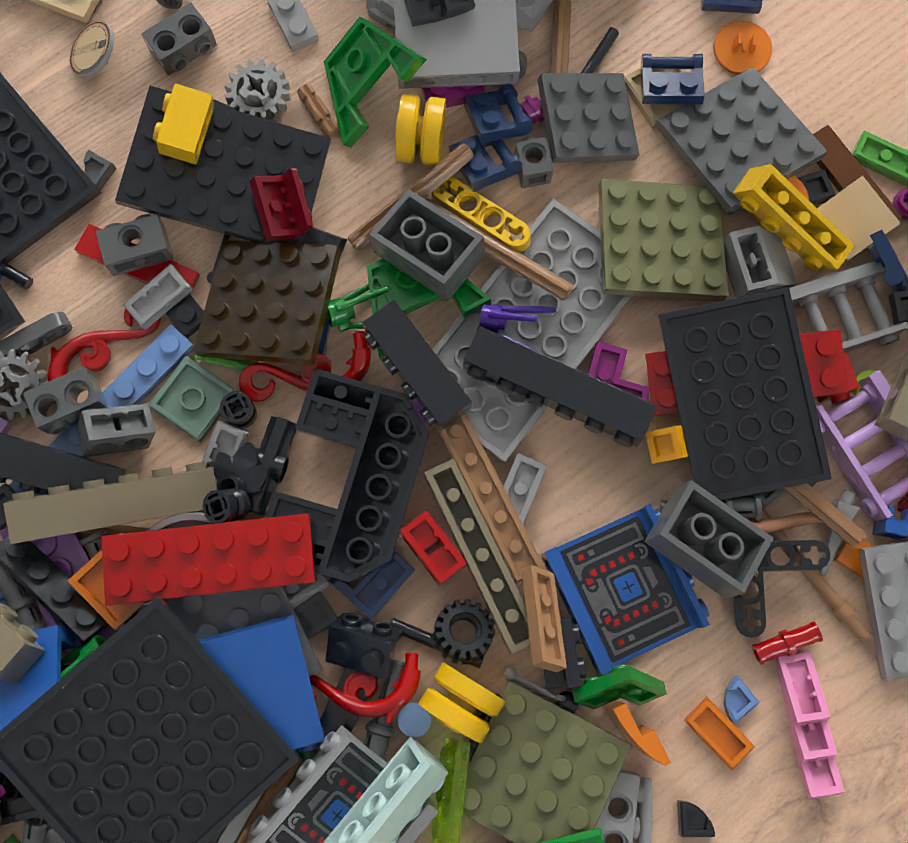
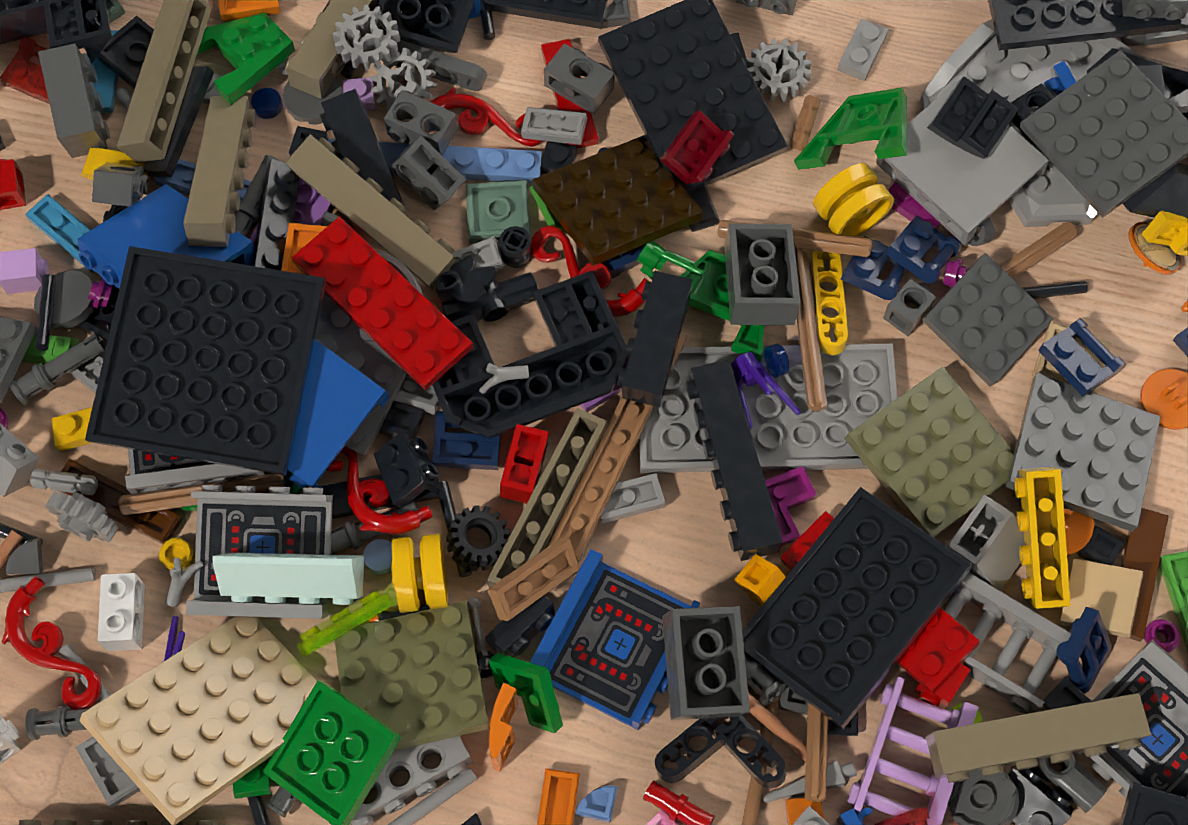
camera: 55 degrees right, 10 degrees down
yellow brick [153,83,214,165] -> none
black wheel [202,488,250,524] -> none
none -> light grey bar [479,363,529,394]
none -> clear blue tile [764,343,790,378]

